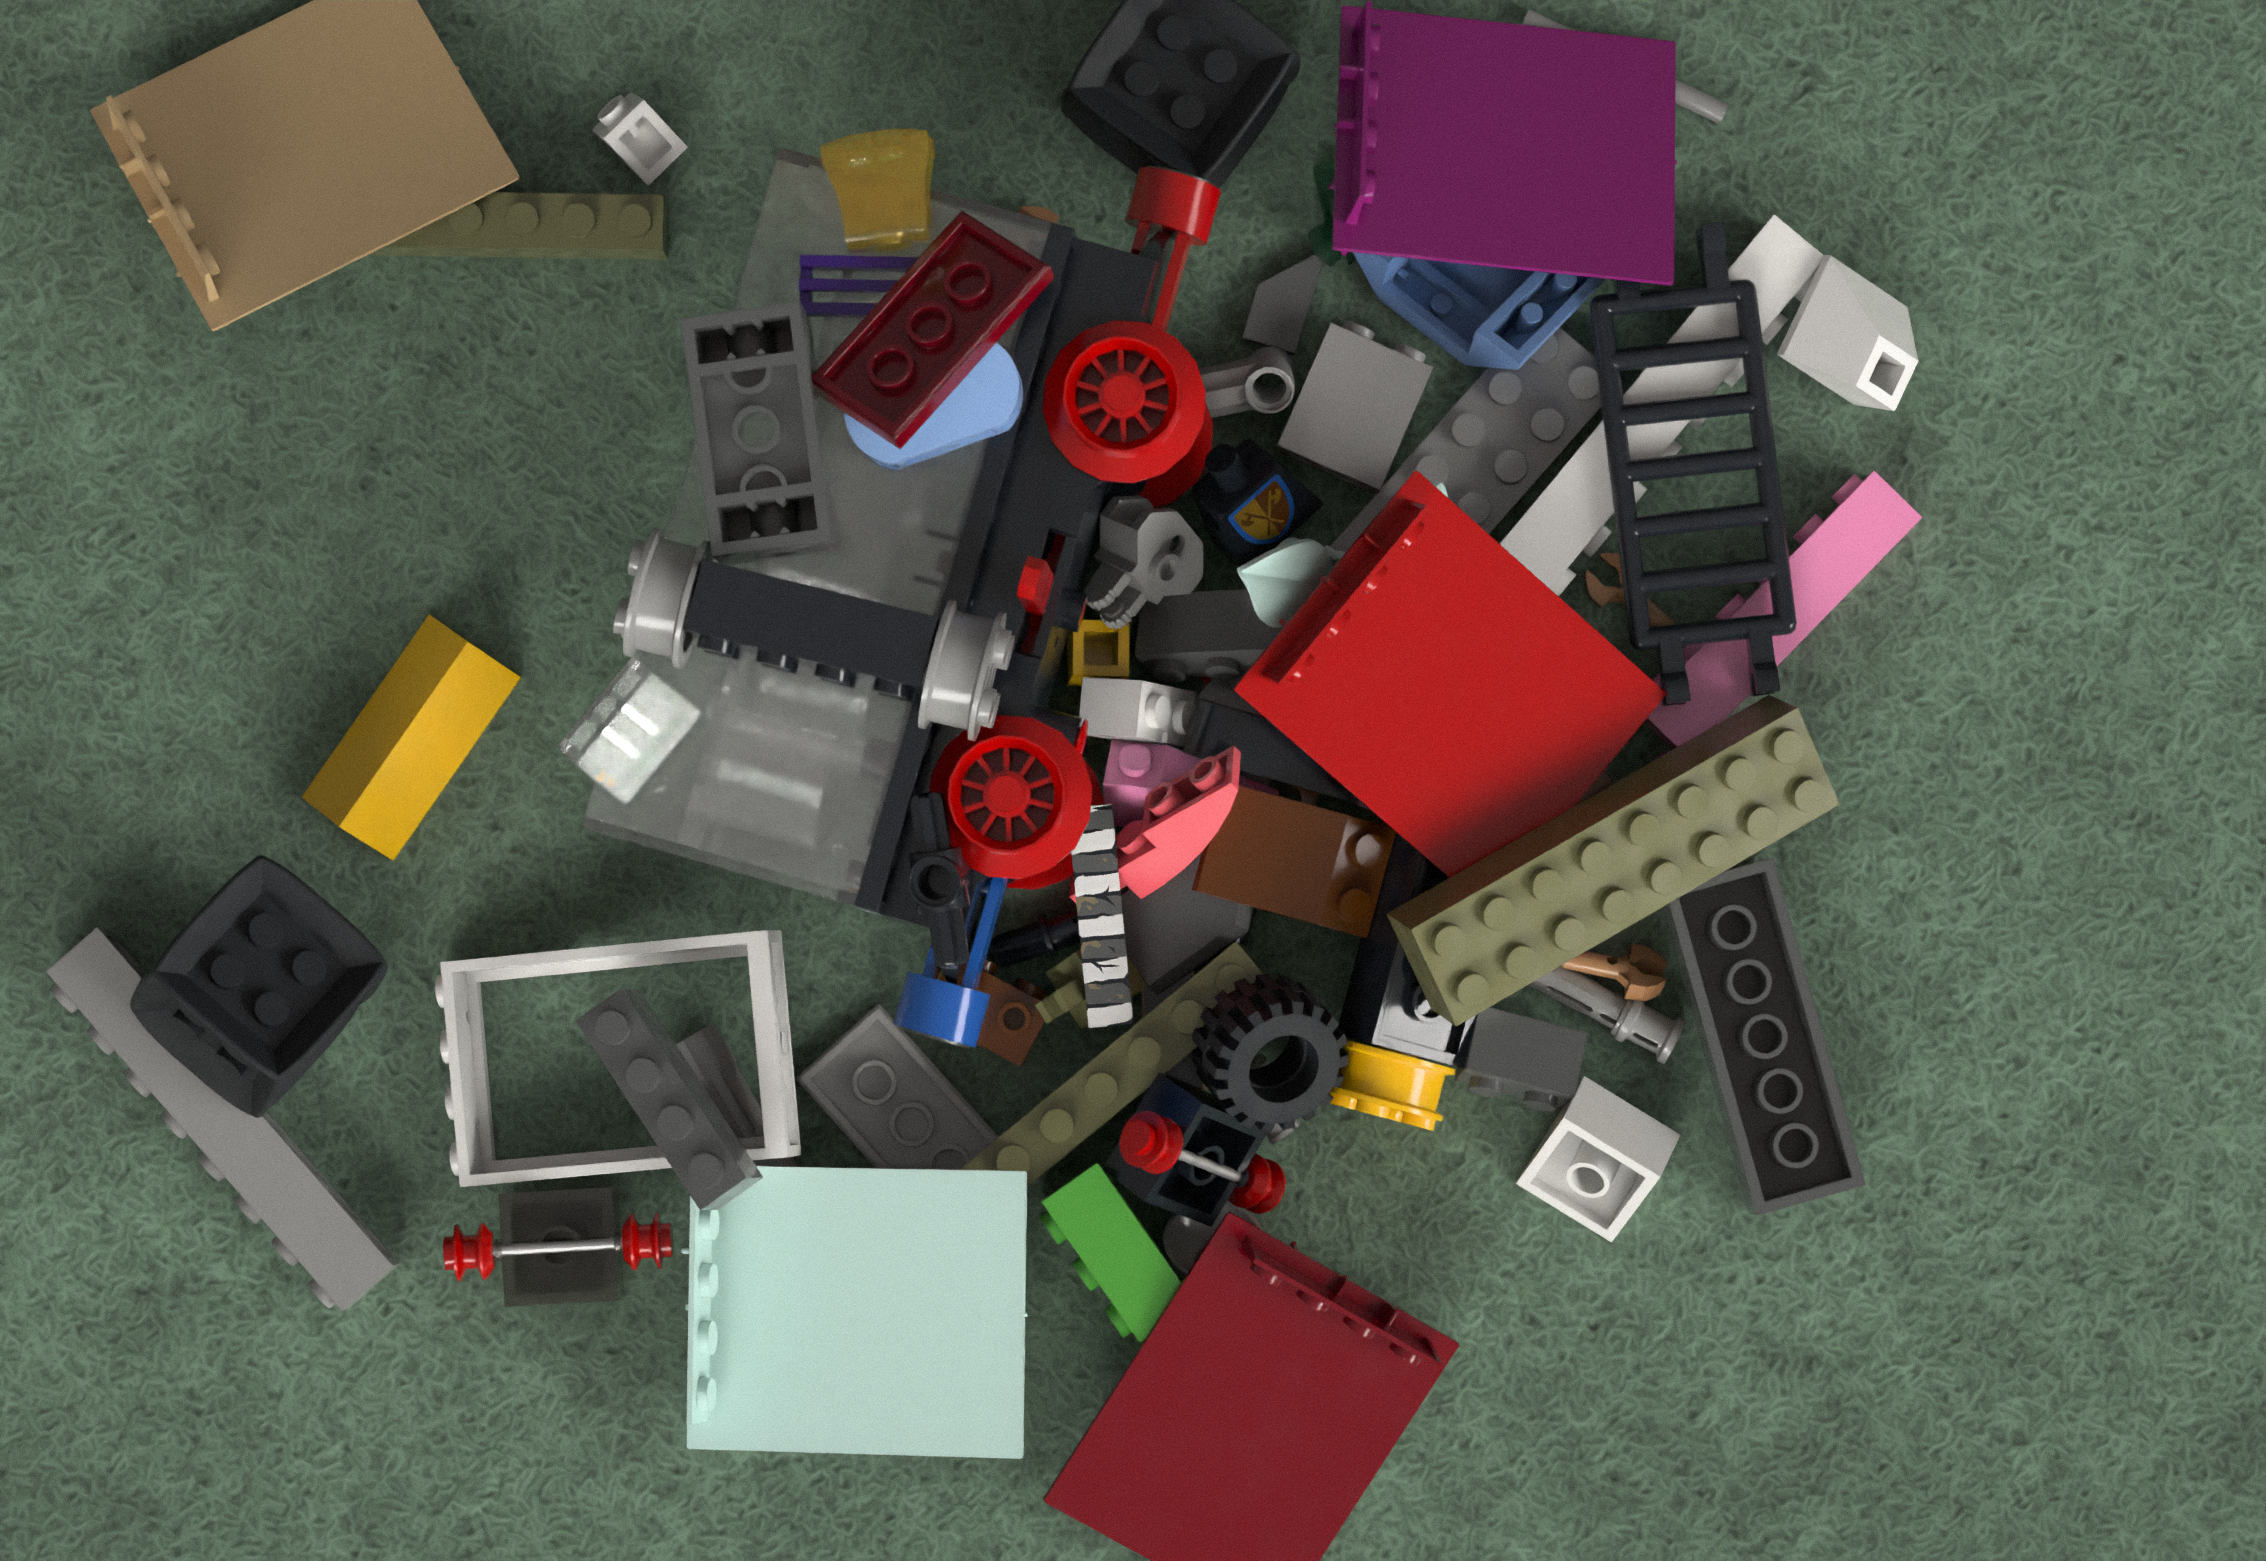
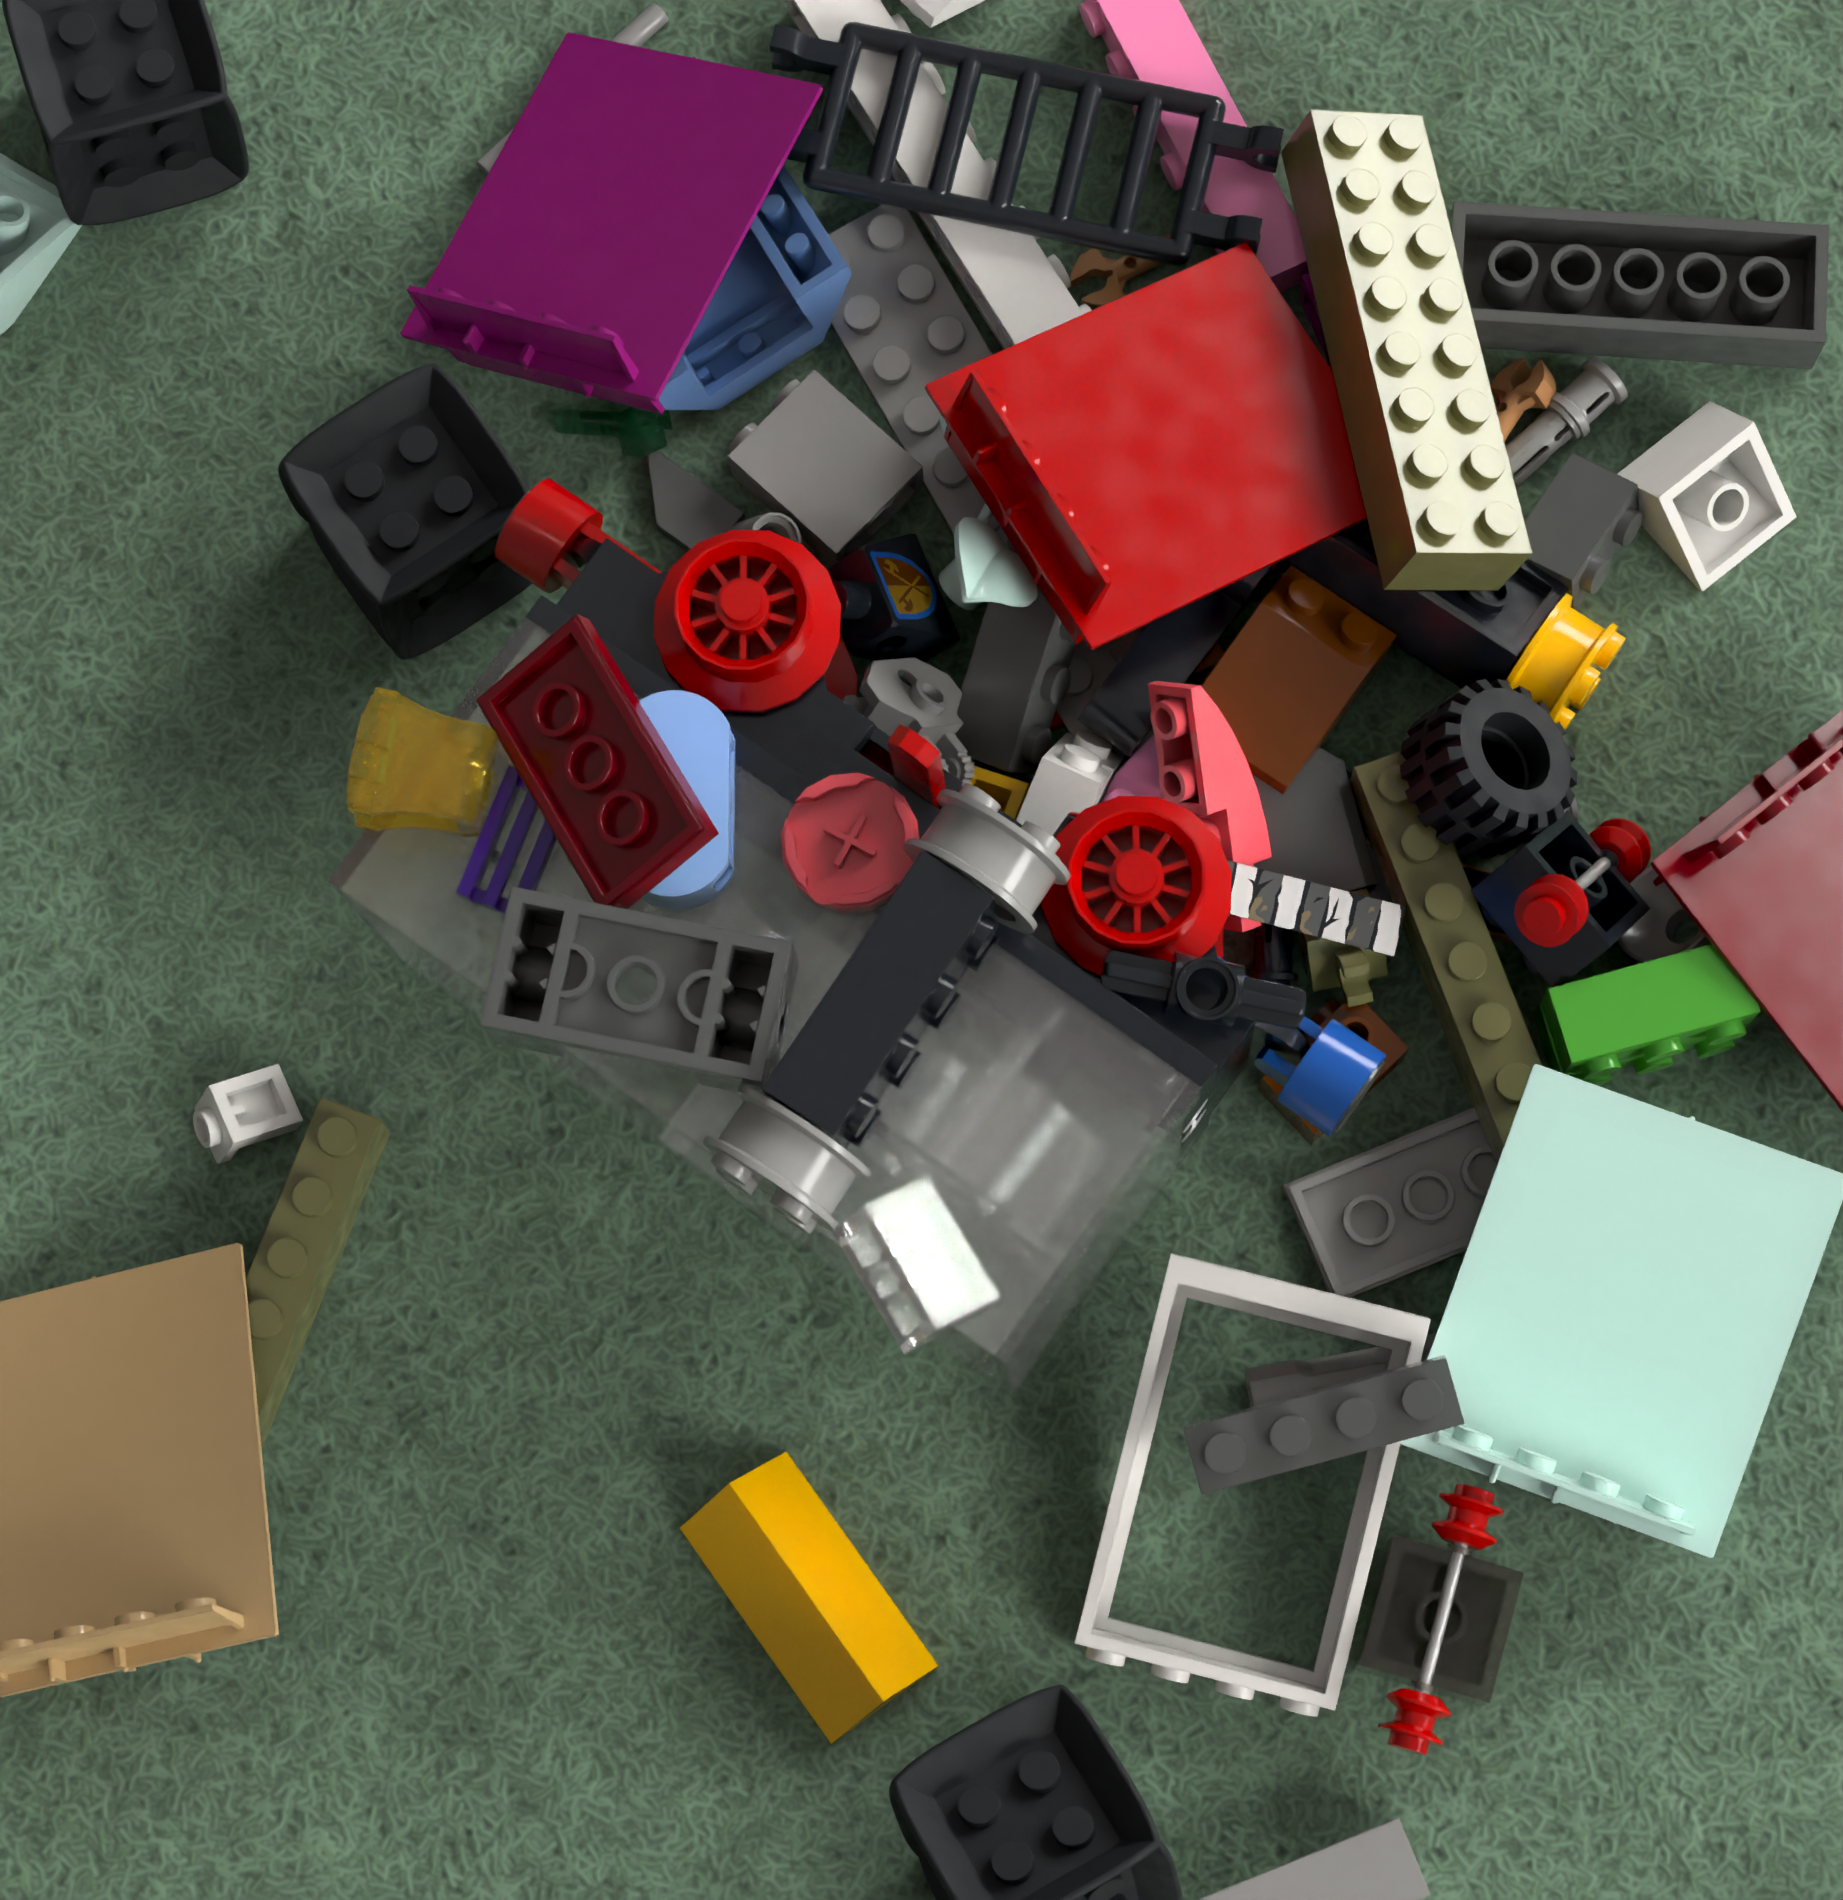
camera: 65 degrees left, 10 degrees down
none -> coral tile [781,773,920,914]

